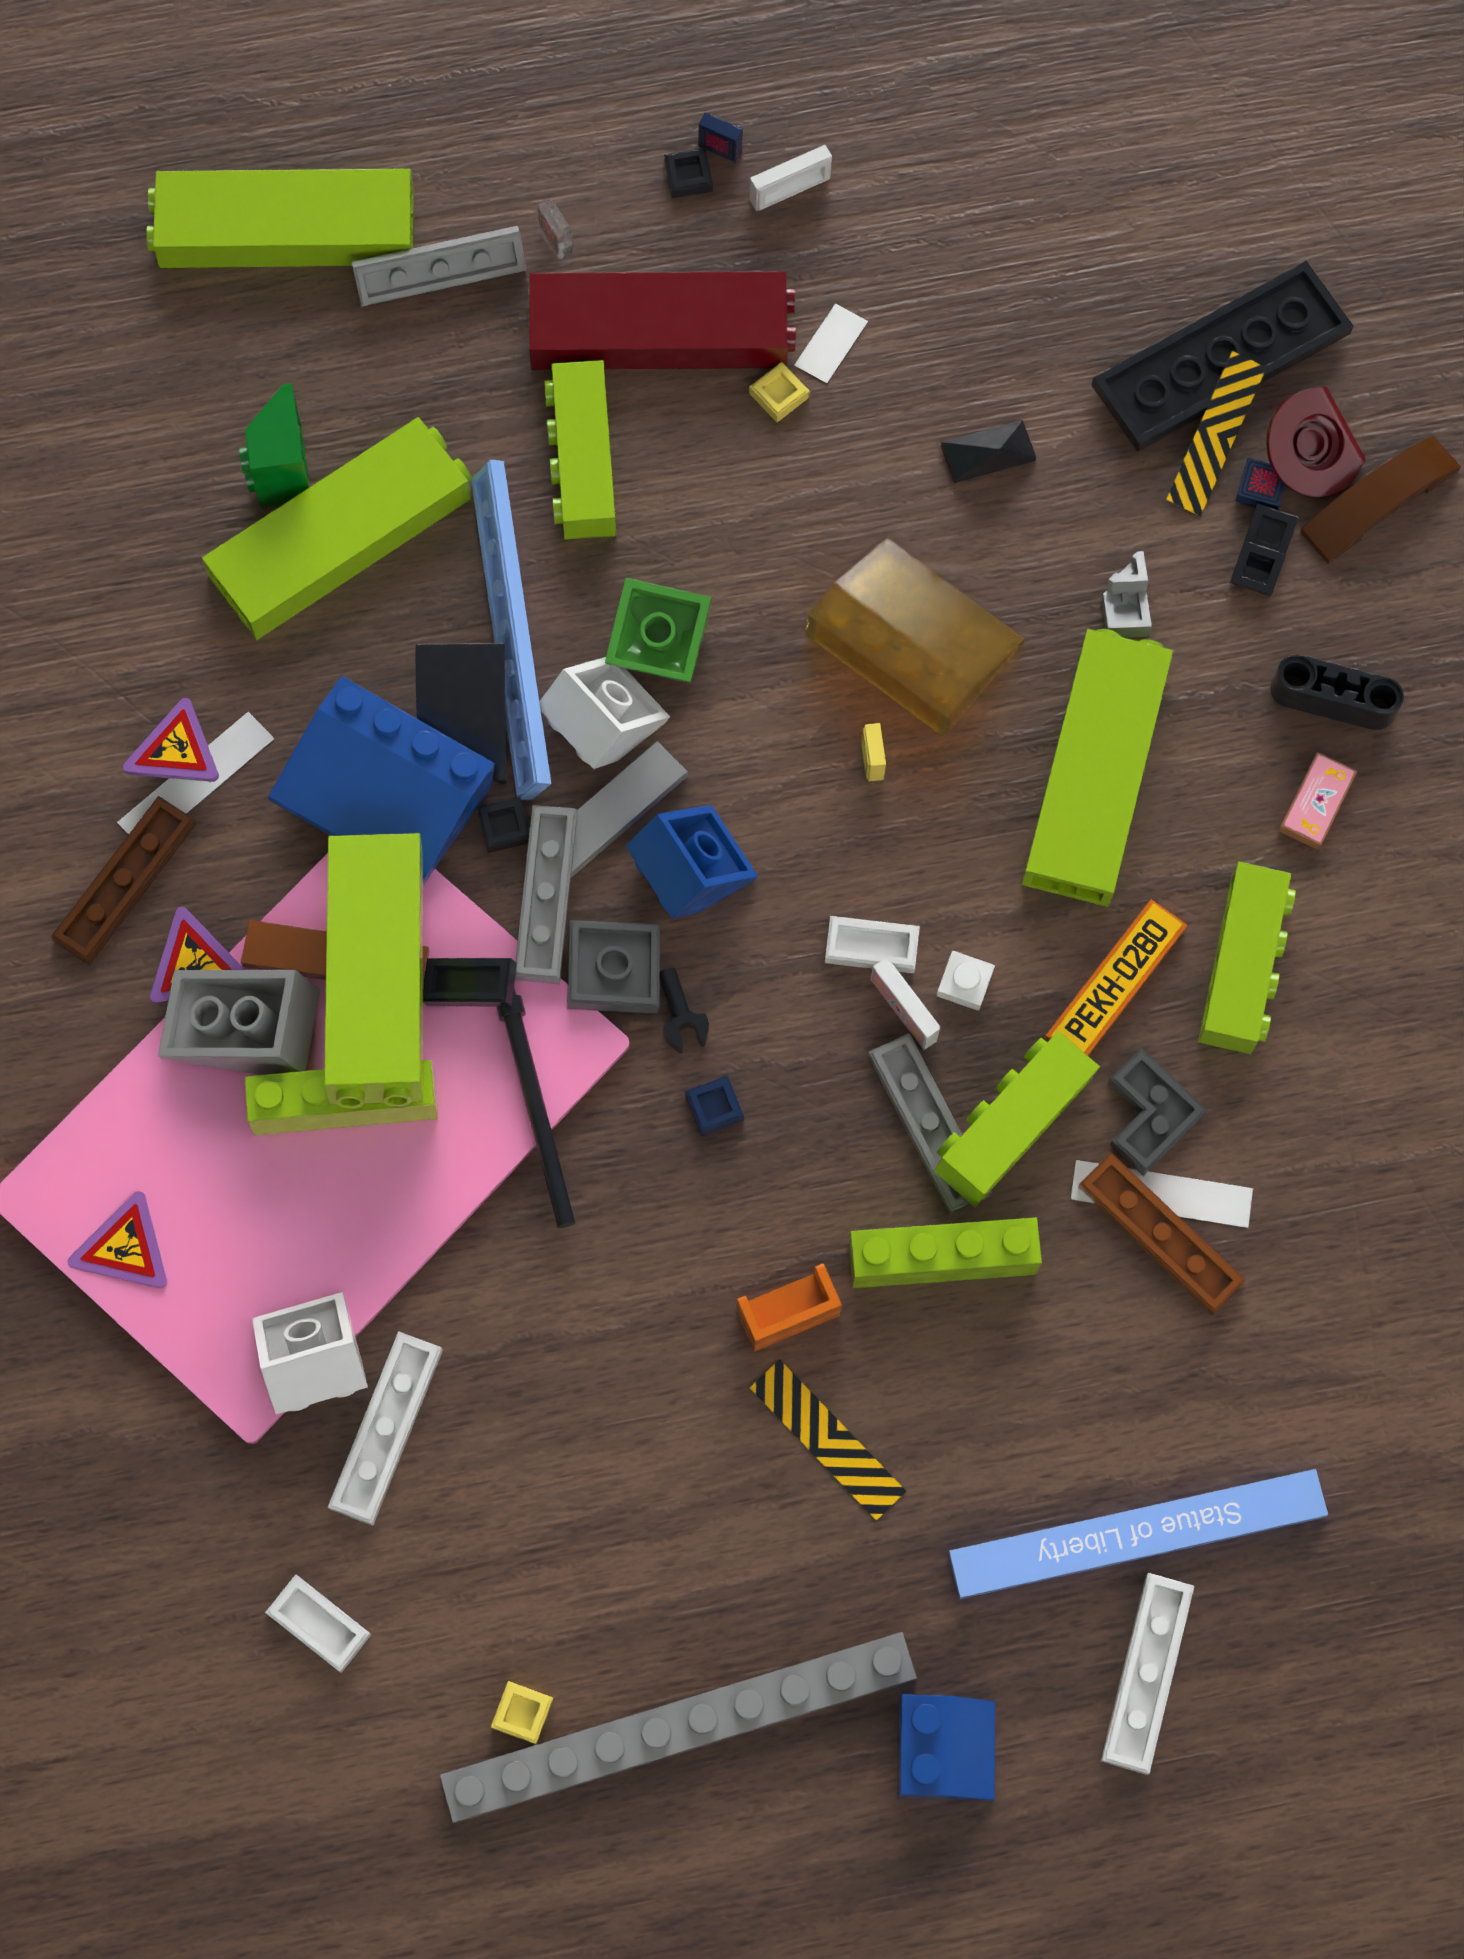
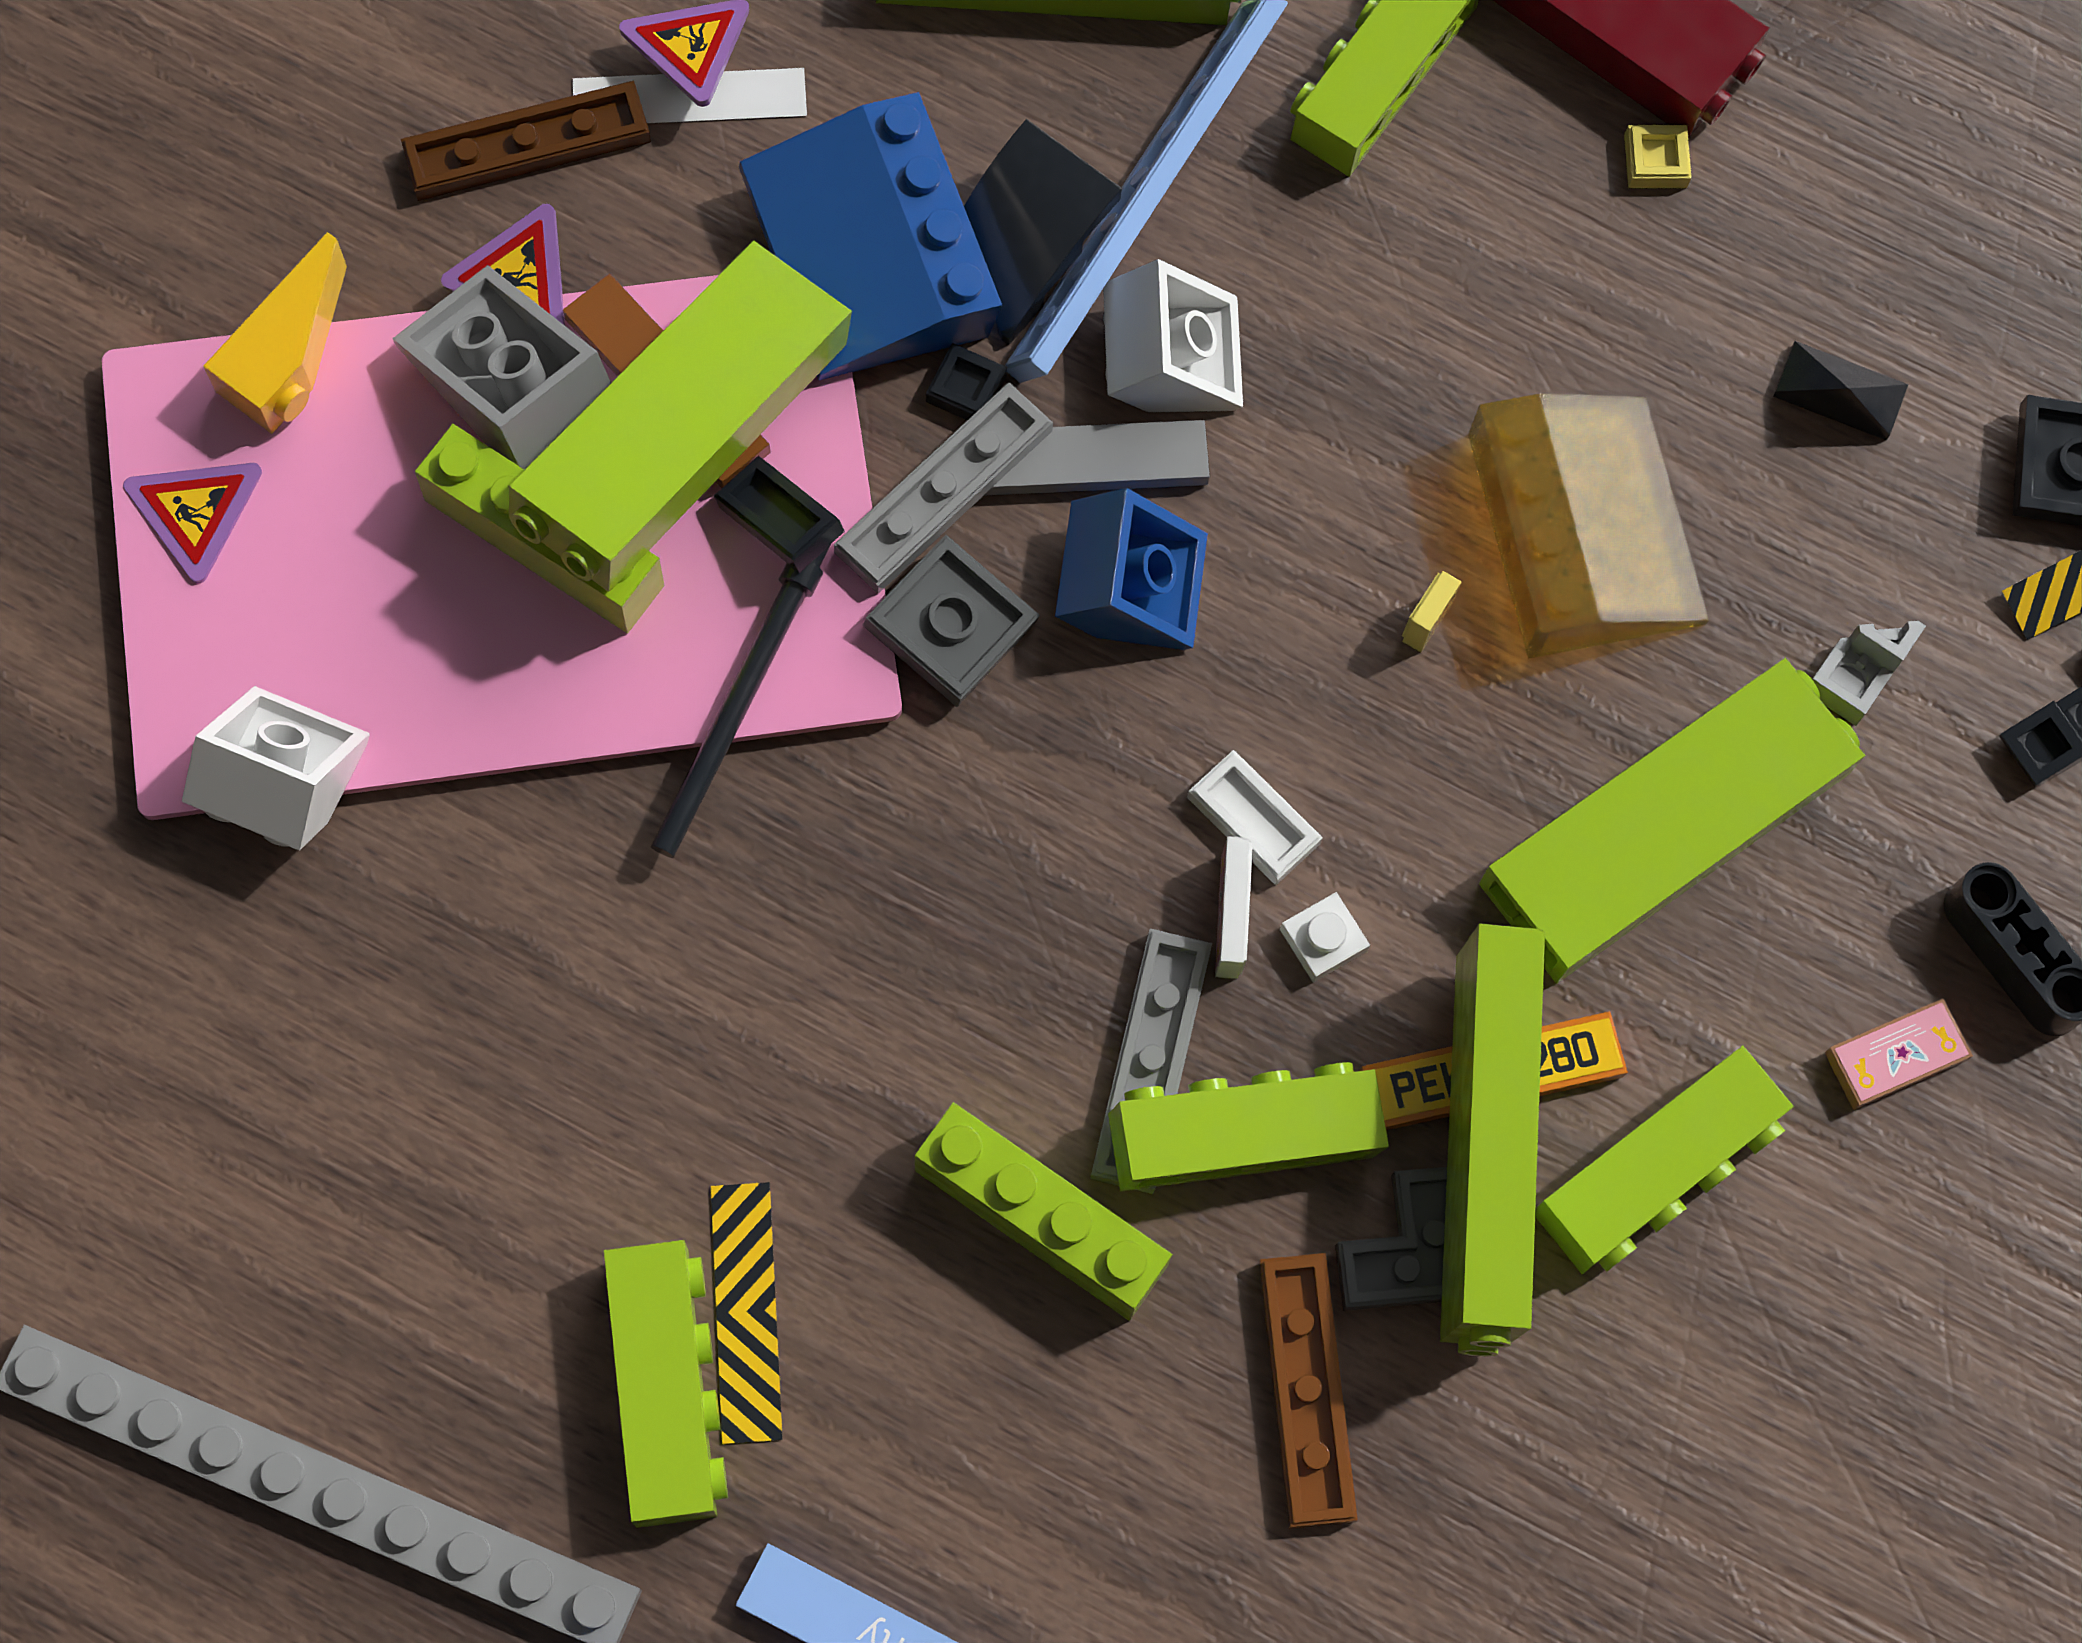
camera: 35 degrees right, 0 degrees up
white tile [265,1575,371,1673] -> none
white tile [328,1331,443,1526] -> none
light yellow tile [491,1681,554,1745] -> none
bright green slope [605,578,712,683] -> none
black bar [659,967,709,1053] -> none
dark blue tile [685,1075,744,1136] -> none
orange panel [736,1263,842,1352] -> none
white sticker [794,303,868,383] -> none
white sticker [1071,1160,1253,1228] -> none
none -> yellow slope [203,232,347,434]
none -> lime brick [604,1240,728,1528]
none -> lime brick [1440,924,1545,1357]

